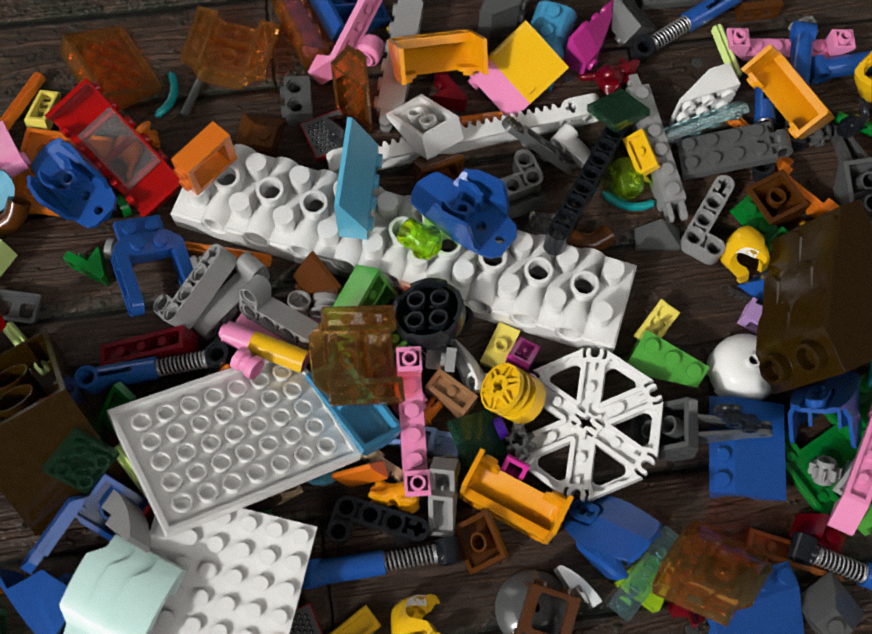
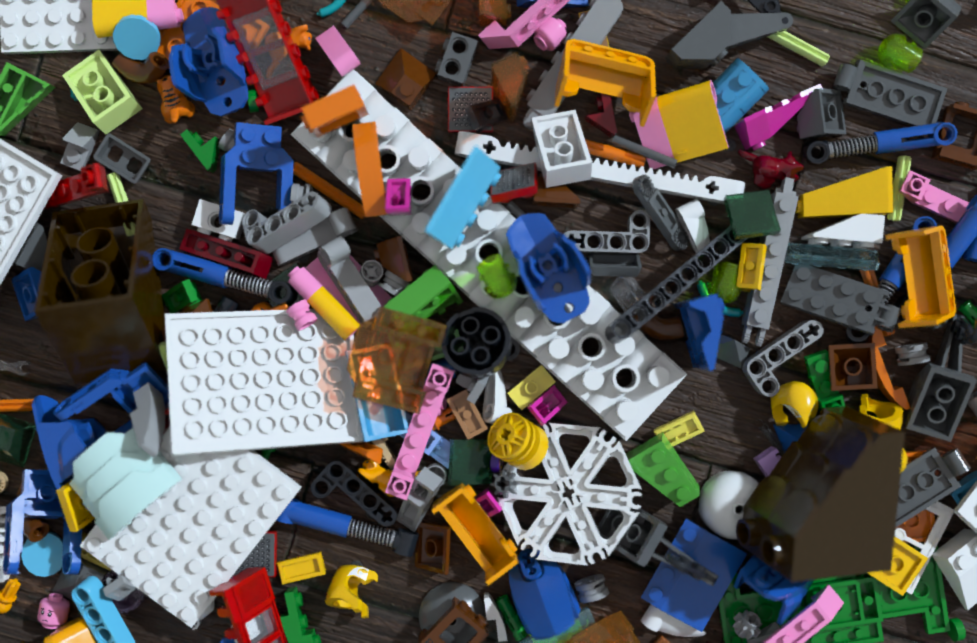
camera: 30 degrees right, 20 degrees up
clear green tile [41,426,120,495] -> none
none -> orange animal [157,75,195,124]
none -> white brick [192,199,245,242]
none -> bright pink beam [315,25,361,77]
none -> orange slope [352,121,388,218]
none -> dark pink slope [385,178,412,216]
none -> tile [491,162,538,203]
none -> green pin [495,594,528,641]
none -> light grey wheel [574,574,609,603]
none -> dark grey bar [612,135,678,168]
none -> white piece [641,604,706,637]
none -> blue piece [674,294,725,371]
none -> yellow slope [795,166,893,219]
none -> light grey wheel [895,342,930,366]

